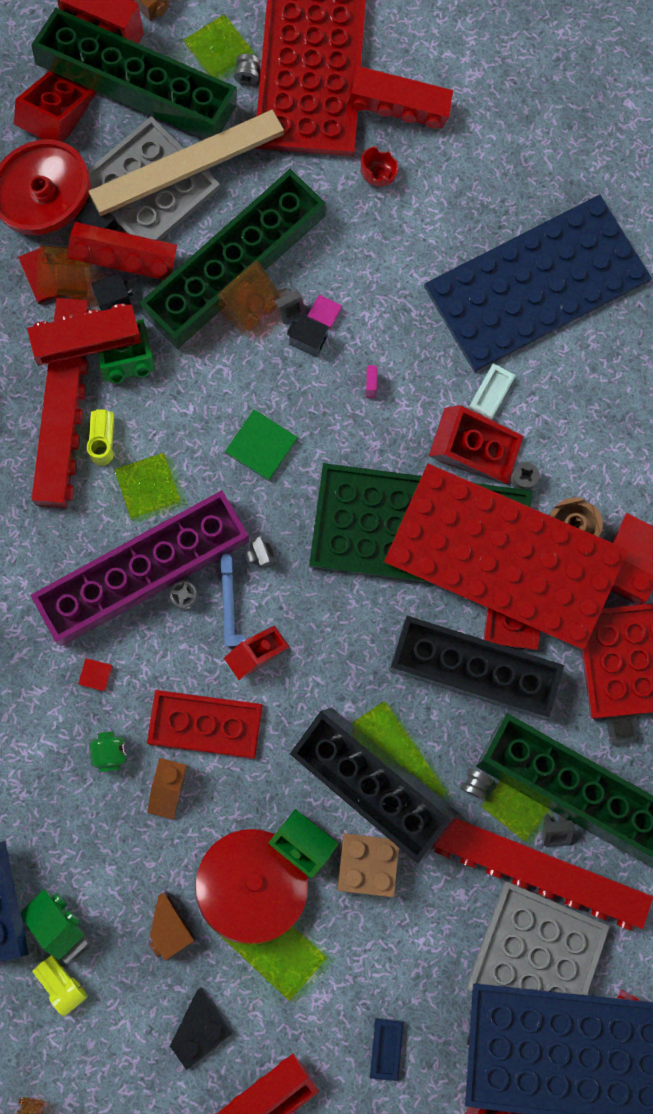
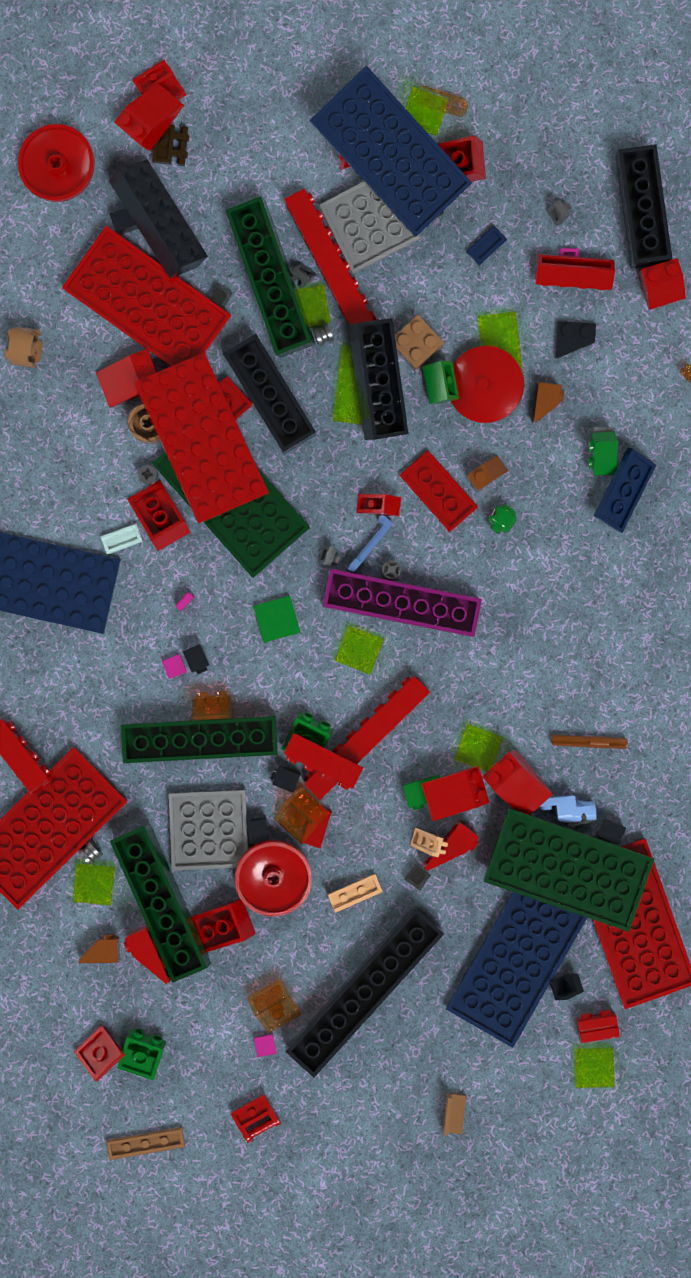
camera: 130 degrees left, 10 degrees up
neon yellow piece [32,955,88,1017] -> none
red brick [67,222,177,280] -> none
red tile [78,658,113,692] -> none
neon yellow piece [87,409,114,466] -> none
tan tile [89,110,284,216] -> none
flat silver tile [275,288,306,324] -> none
red hair [360,146,399,187] -> none

